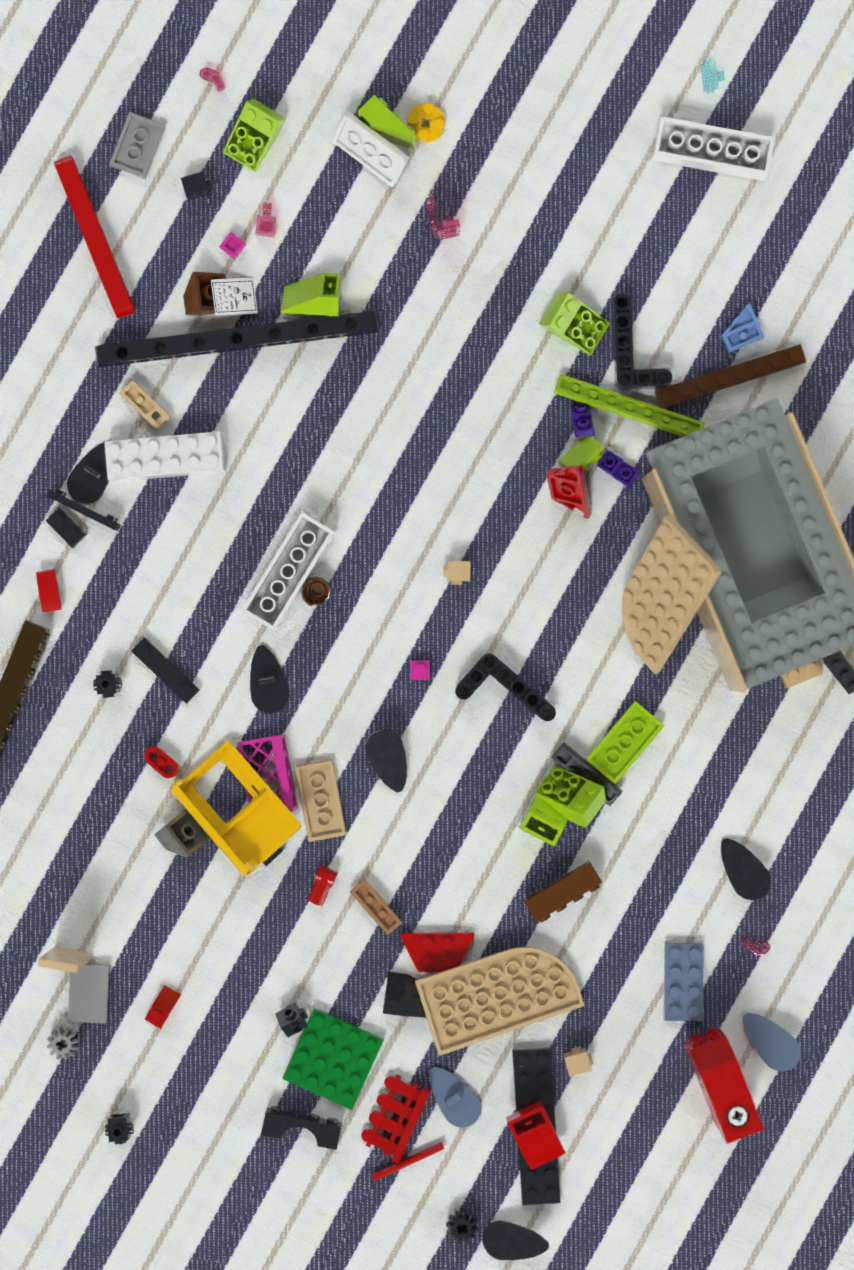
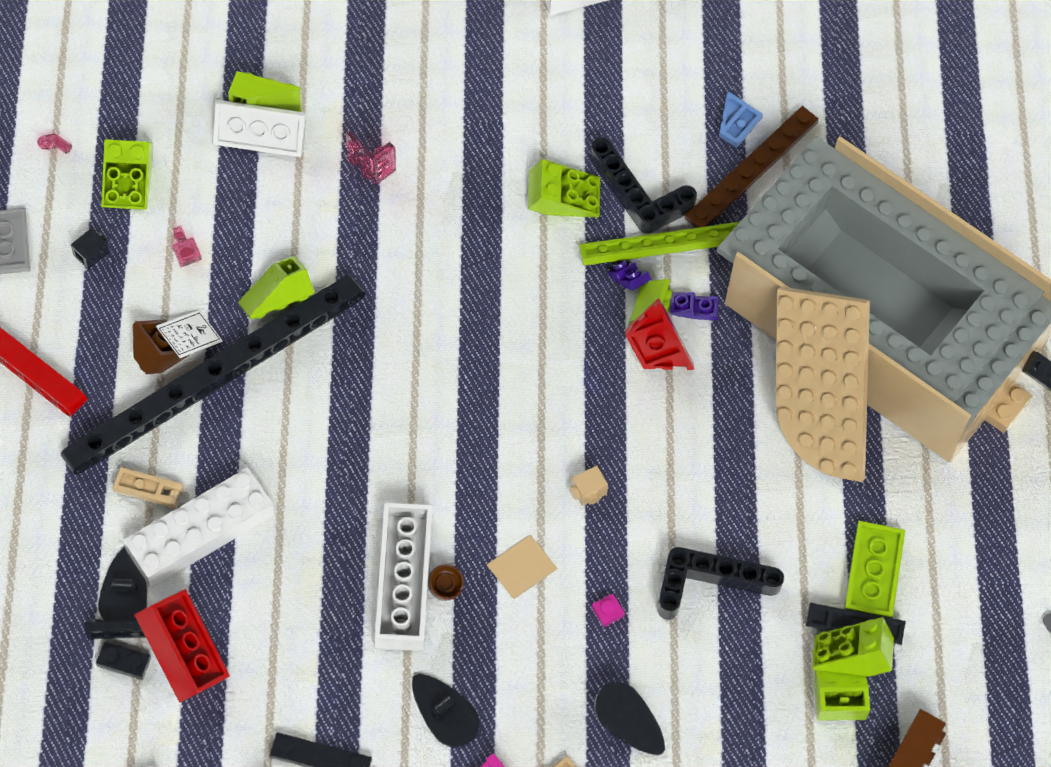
camera: 30 degrees left, 25 degrees down
red slope [36,569,62,613] -> none
dark pink plate [219,232,246,260] -> none
yellow plate [407,103,445,143] -> none
none -> red slope [135,589,230,703]
none -> tan sticker [487,535,558,599]

